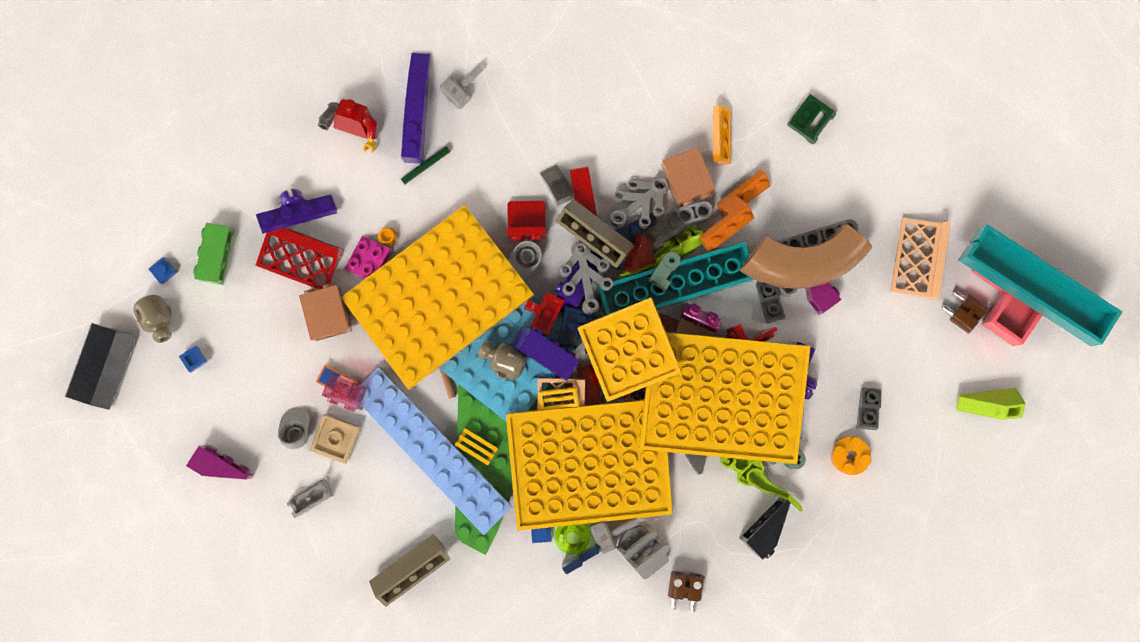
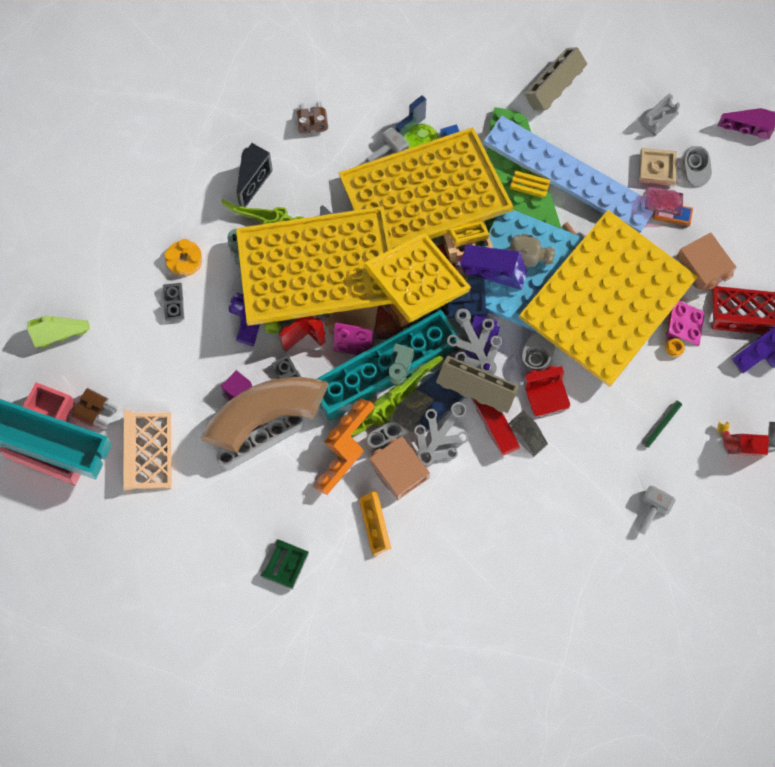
camera: 170 degrees right, 15 degrees down
dark purple slope [401,53,430,164] -> none
red plate [524,292,565,336] -> none
light grey piece [616,523,670,579] -> none
clear red slope [622,233,656,273] -> none

